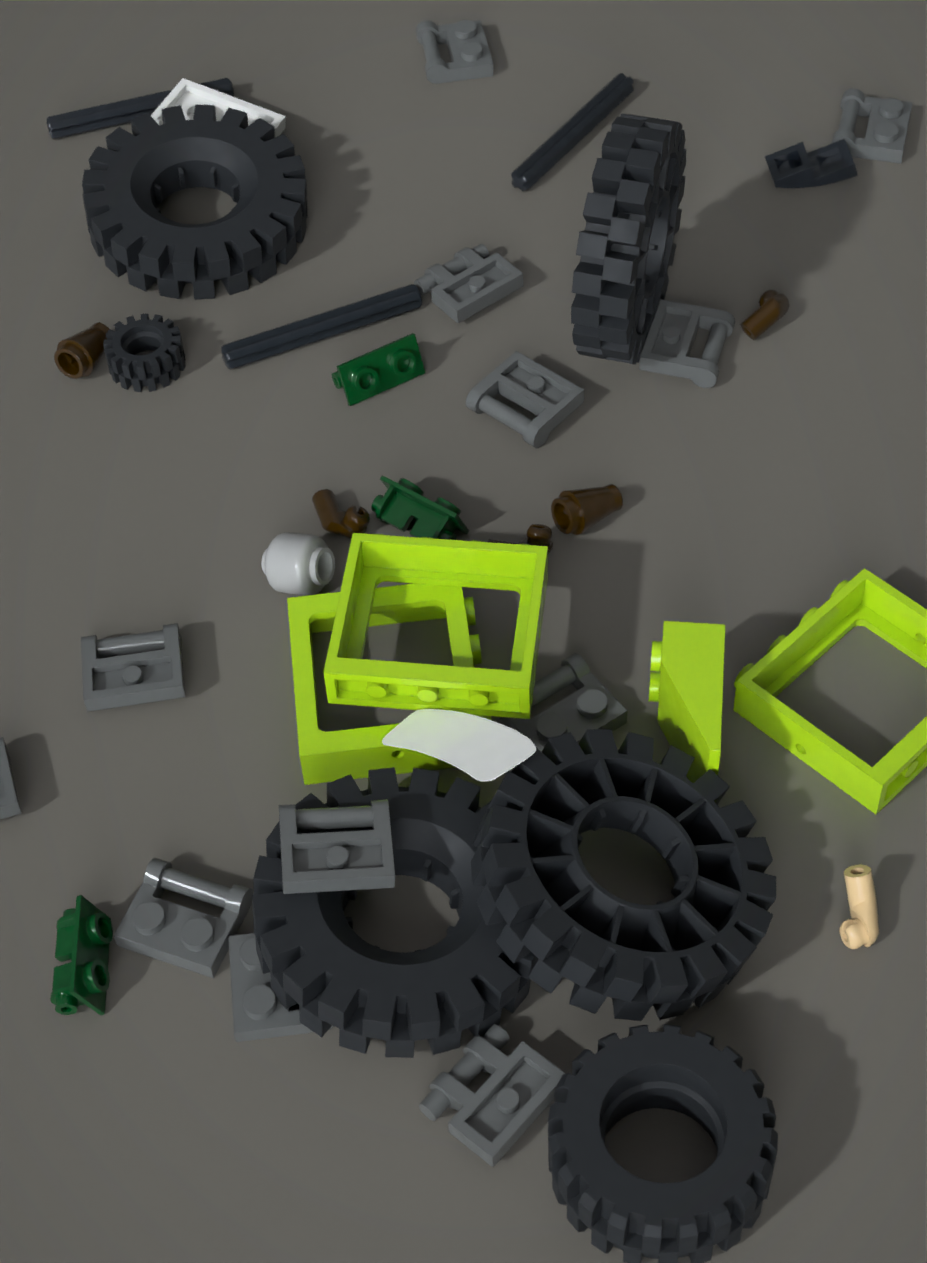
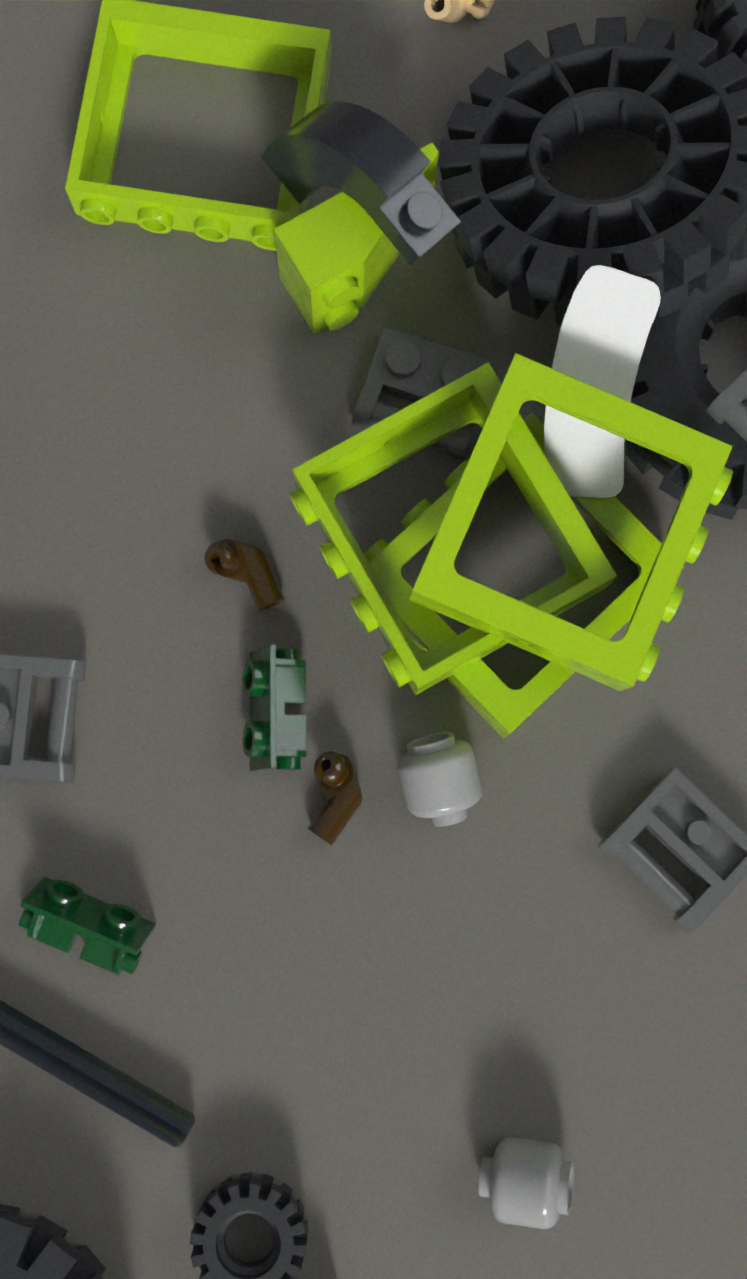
camera: 135 degrees left, 30 degrees up
dark brown cone [551,484,623,535] -> none
none -> black arch [261,101,461,266]
none -> lime piece [409,353,733,691]
none -> light grey head [479,1137,574,1229]

